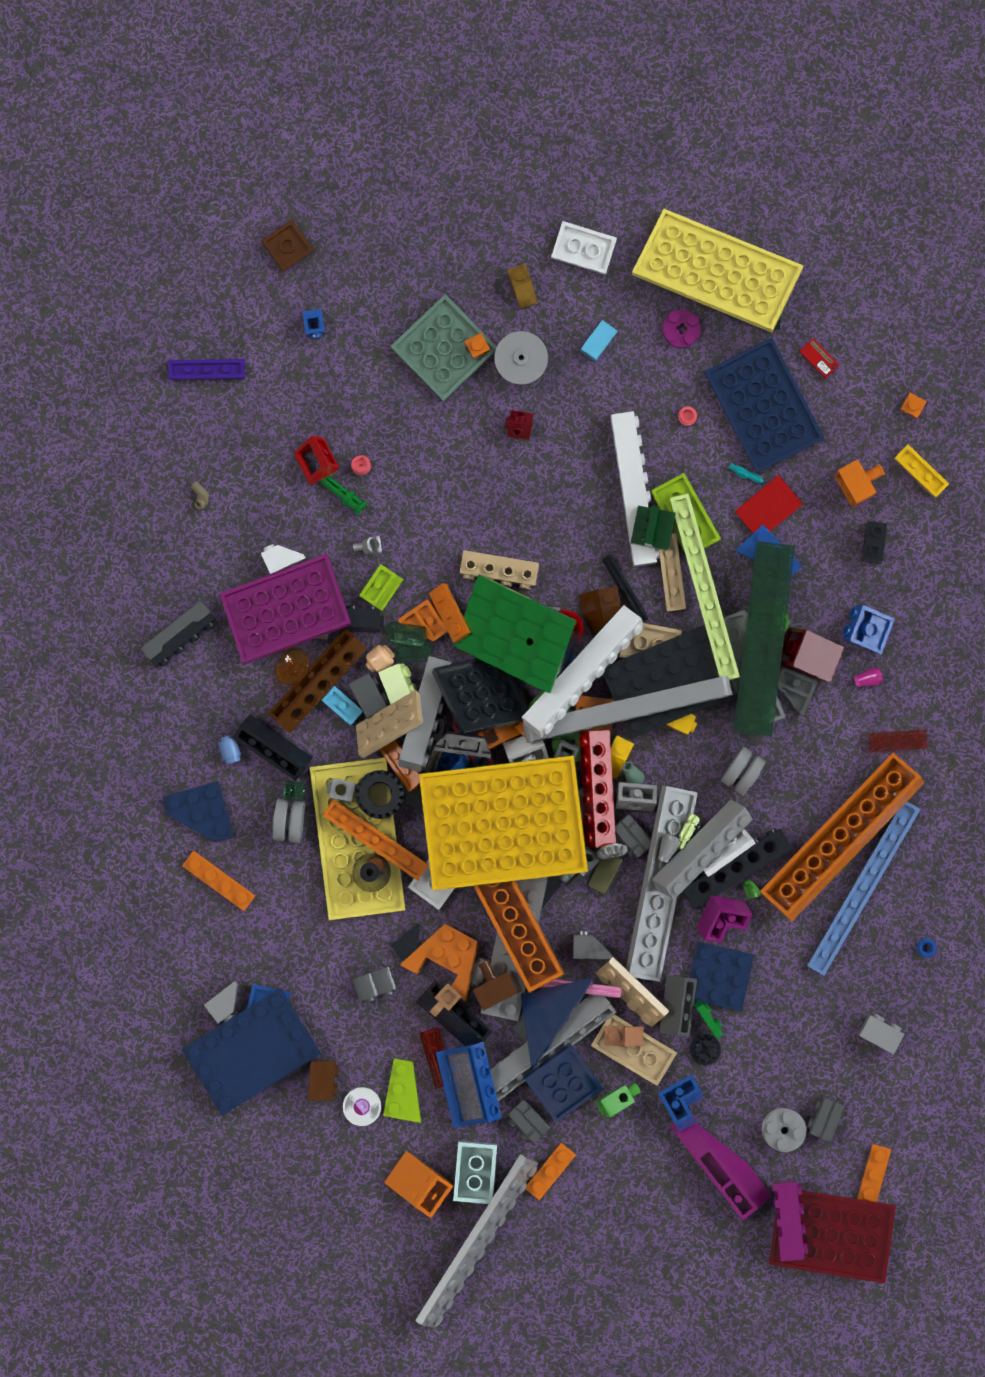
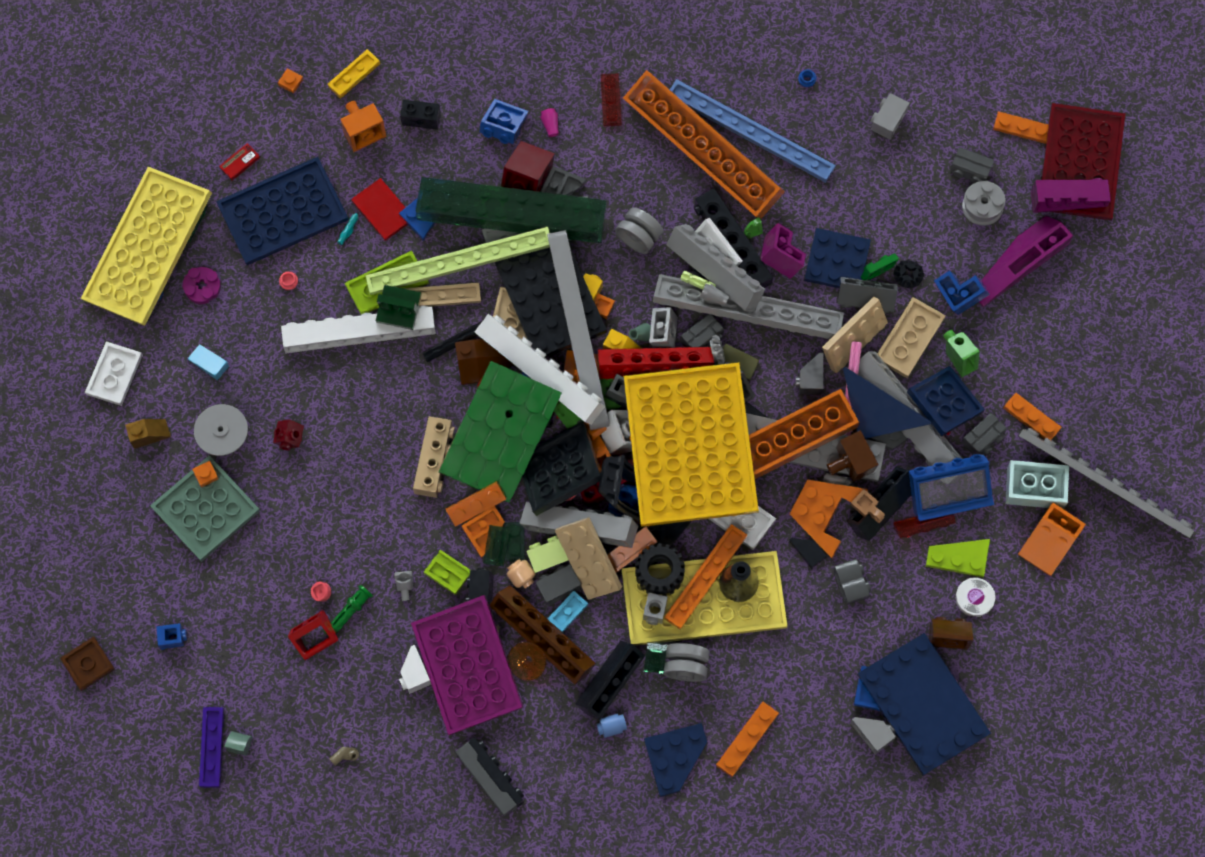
camera: 90 degrees left, 15 degrees down
nougat slope [604,1026,644,1047] -> none
none -> sand green brick [224,731,253,756]
none -> orange plate [594,293,615,319]

